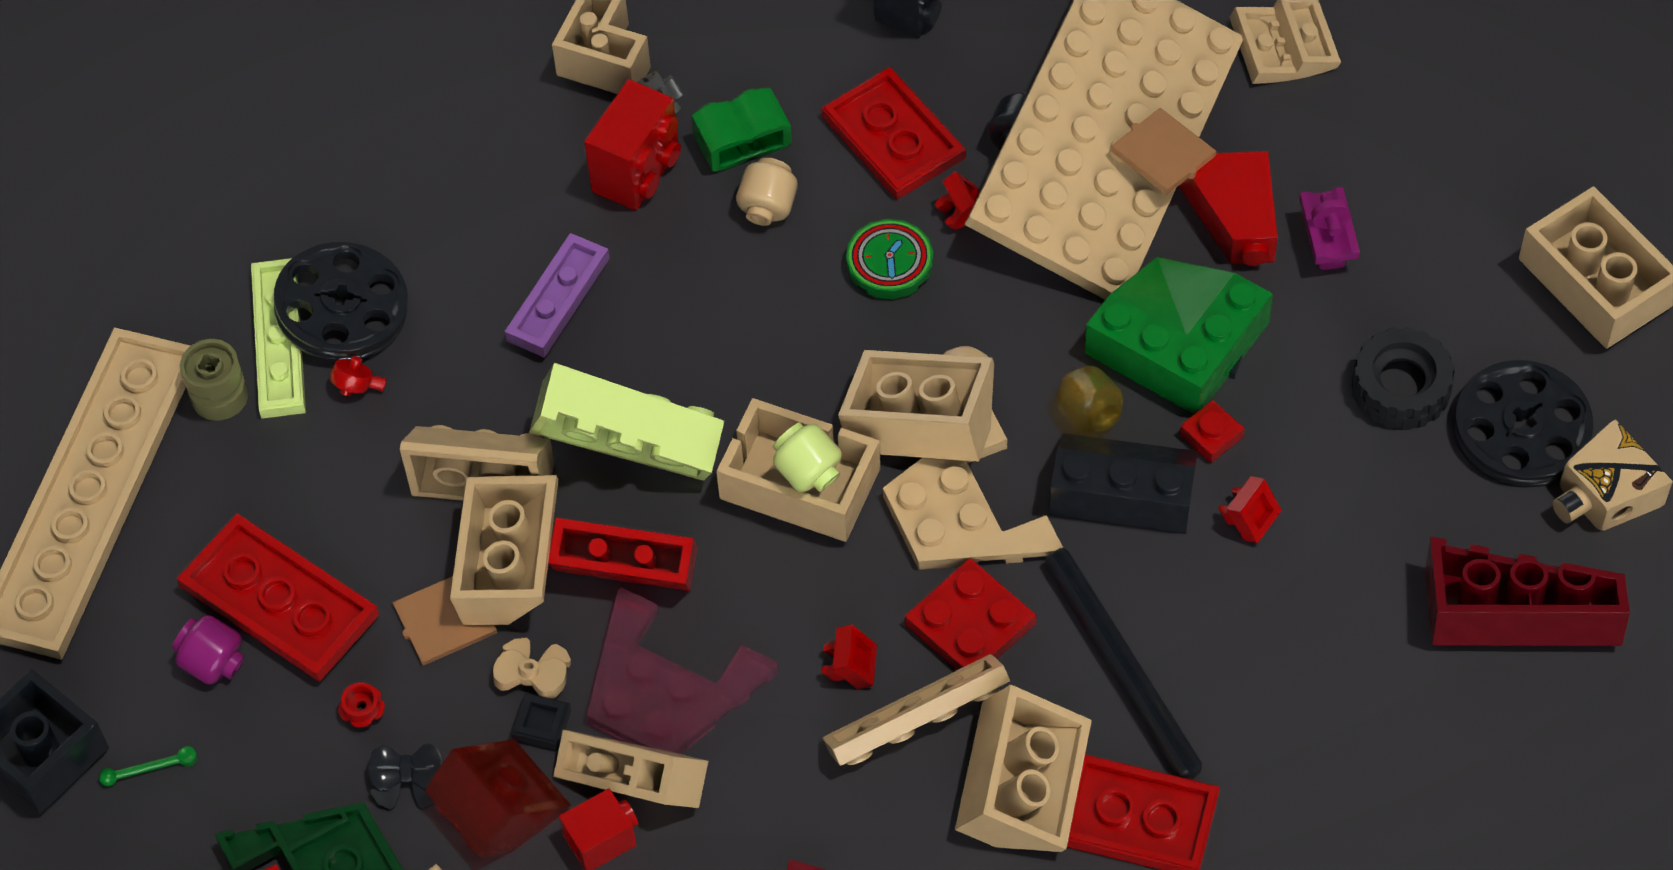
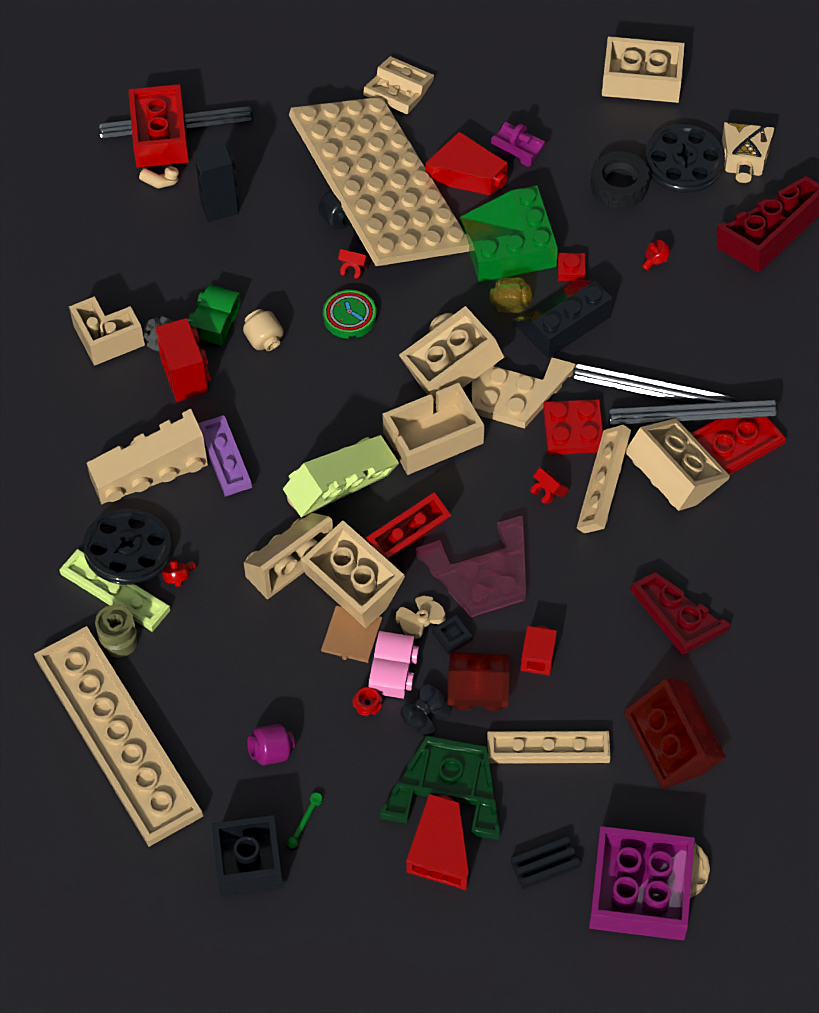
camera: 50 degrees left, 0 degrees up
red plate [176,513,380,682] -> none
tan slope [553,730,708,808] -> none
yellowish green head [773,422,841,492] -> none
red tile [821,67,966,200] -> none
medium nougat piece [1111,108,1216,195] -> none
red tile [1218,476,1282,543] -> none
none -> tan wedge [87,409,208,504]
none -> bright pink brick [369,631,419,699]
none -> black axle [609,400,778,425]
none -> red piece [642,240,671,271]

